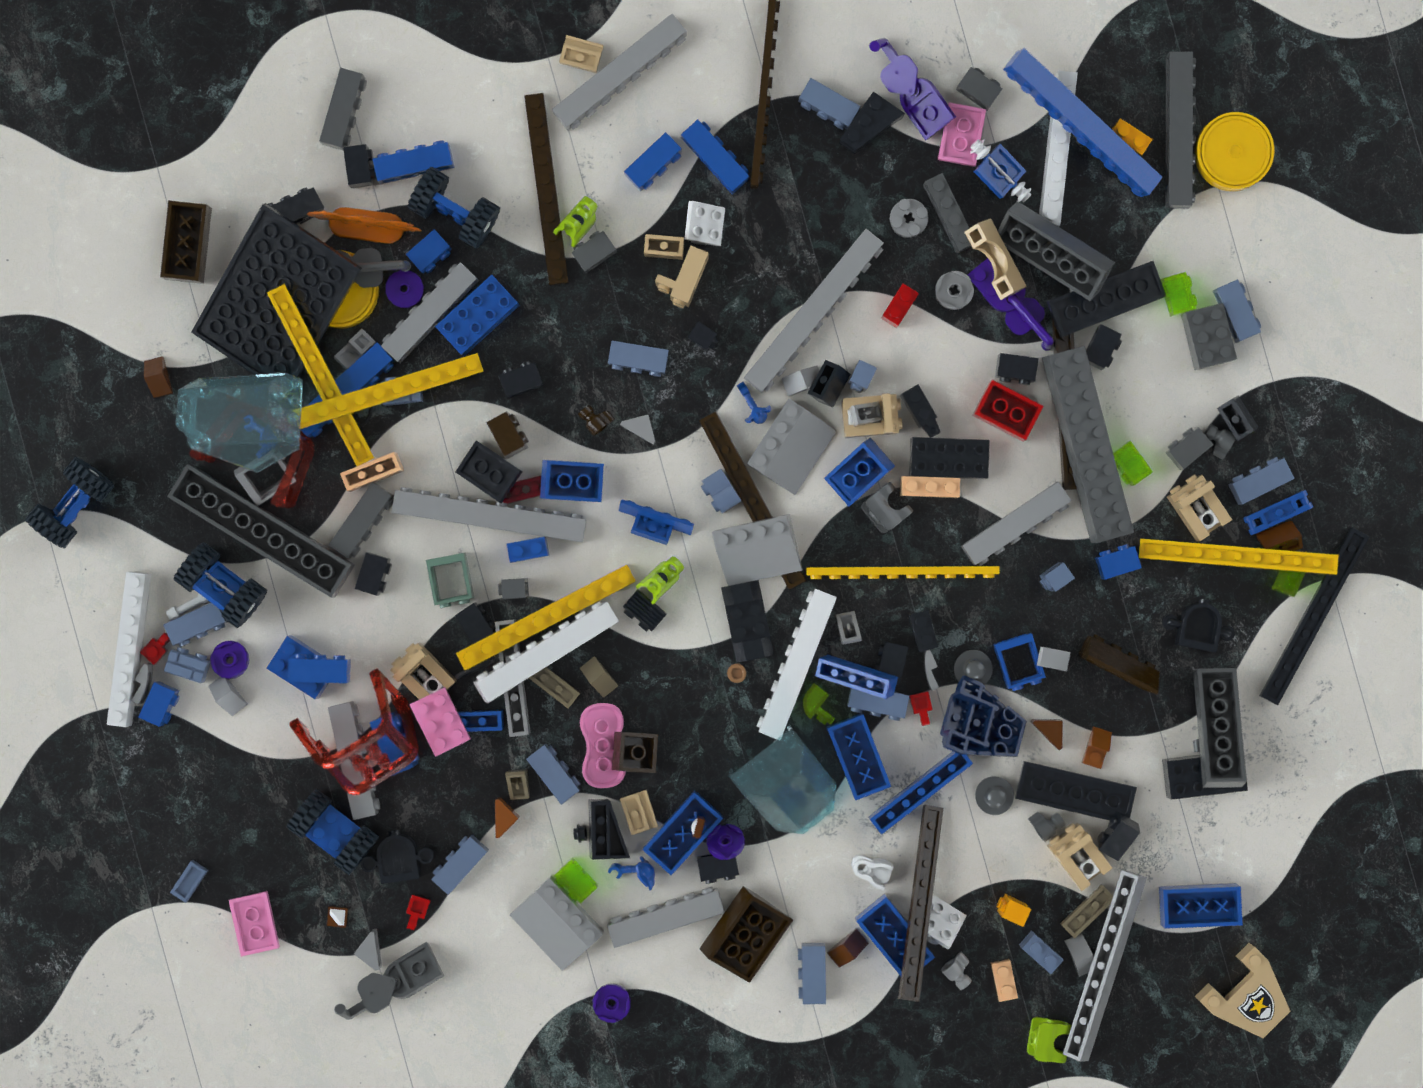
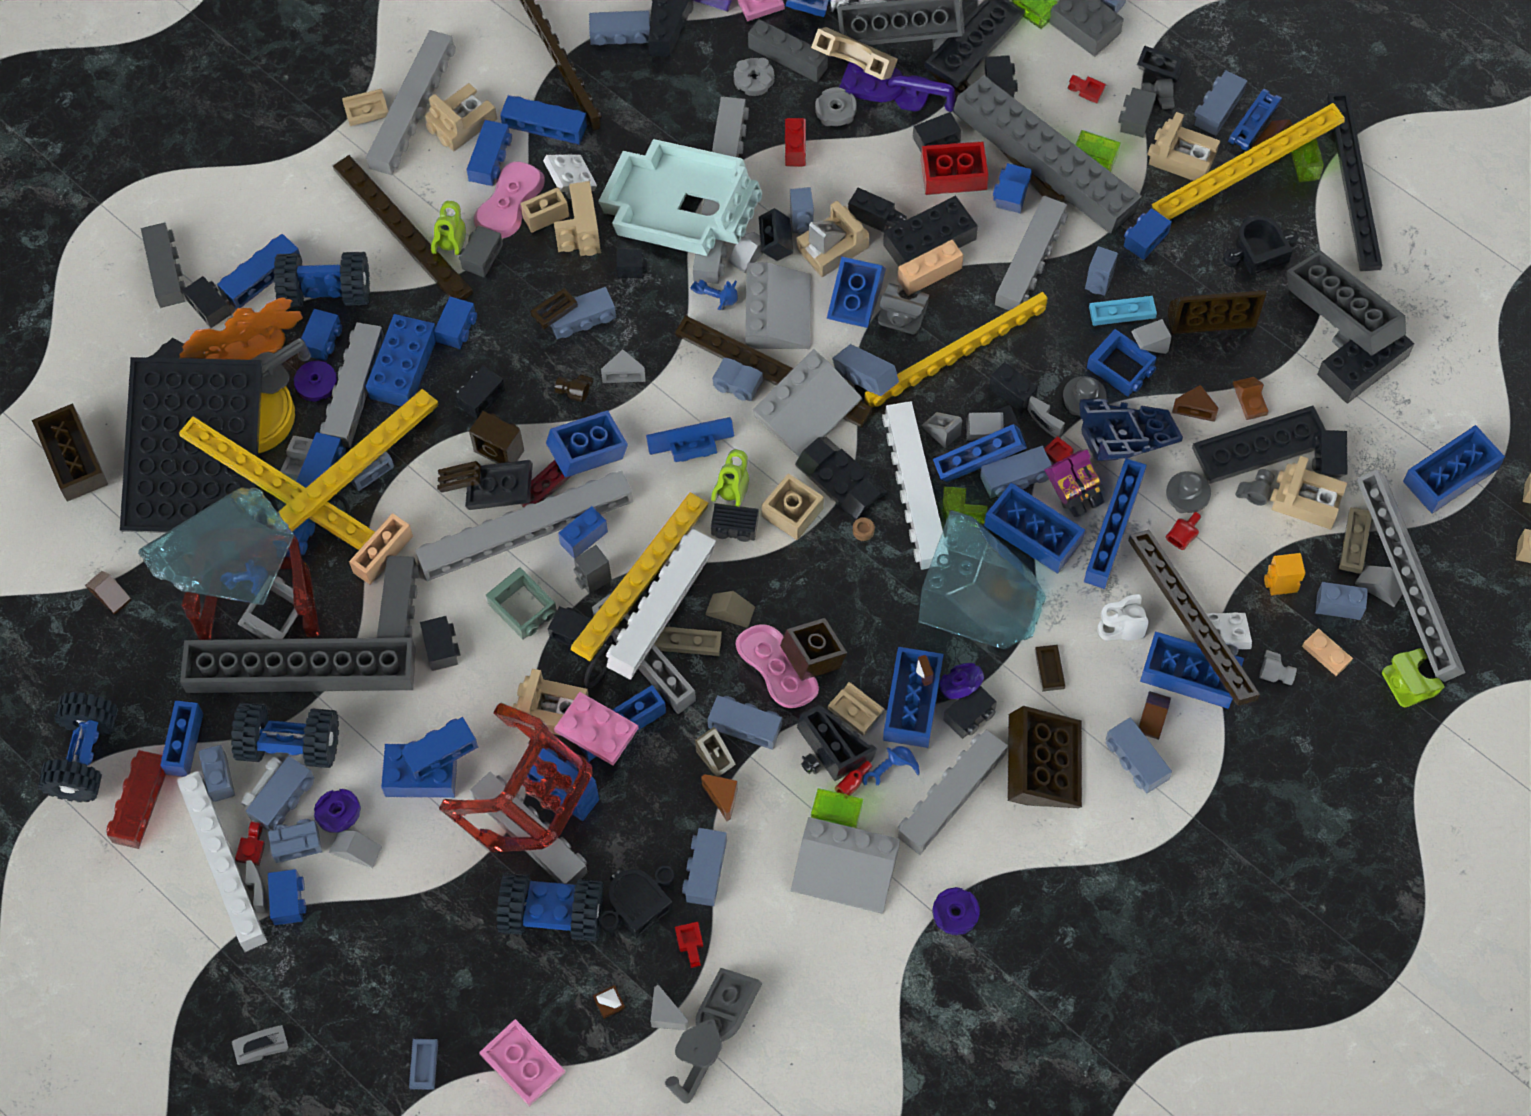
camera: 30 degrees left, 25 degrees down
none -> clear red brick [106,750,166,849]
none -> blue brick [160,701,203,777]
none -> sand blue brick [198,745,235,802]
none -> light grey slope [232,1025,288,1065]
none -> tan brick [425,83,497,151]
none -> blue brick [434,297,477,349]
none -> dark brown tile [437,461,481,493]
none -> bright pink plate [474,162,545,238]
none -> dark brown tile [530,288,578,329]
none -> light aqua panel [598,139,762,256]
none -> tan brick [762,473,824,540]
none -> sand blue brick [832,344,899,396]
none -> red piece [835,760,873,800]
none -> light grey slope [966,413,1004,441]
none -> blue brick [993,163,1032,214]
none -> dark brown tile [1035,644,1065,692]
none -> hips [1044,449,1105,517]
none -> red plate [1067,75,1106,104]
none -> medium azure plate [1089,296,1157,326]
none -> red piece [1166,512,1201,550]

